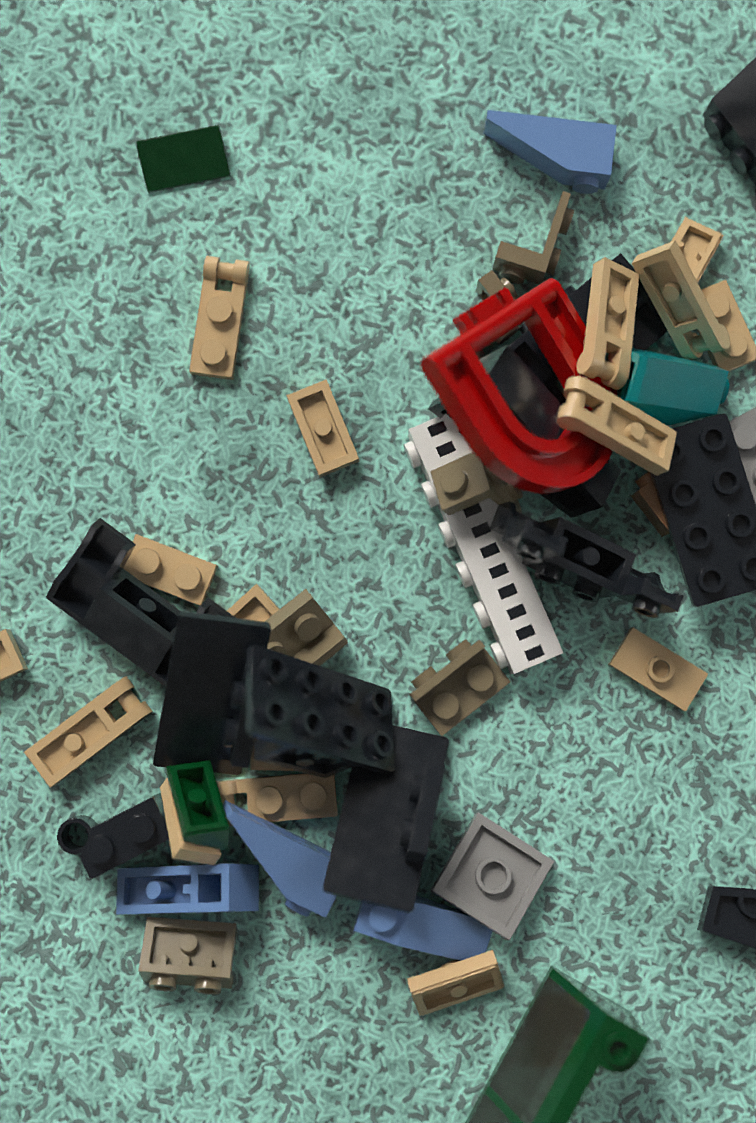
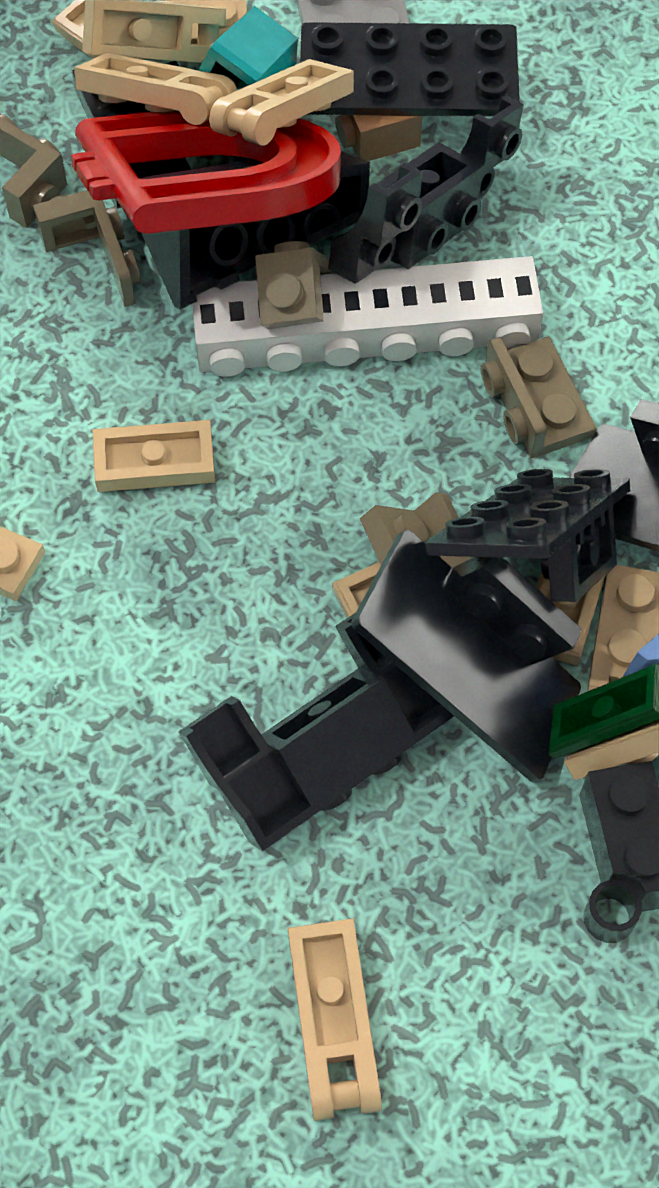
camera: 75 degrees left, 20 degrees down
tan plate [24,676,153,788] -> none
tan plate [123,534,218,605] -> none
tan plate [608,627,708,711] -> none

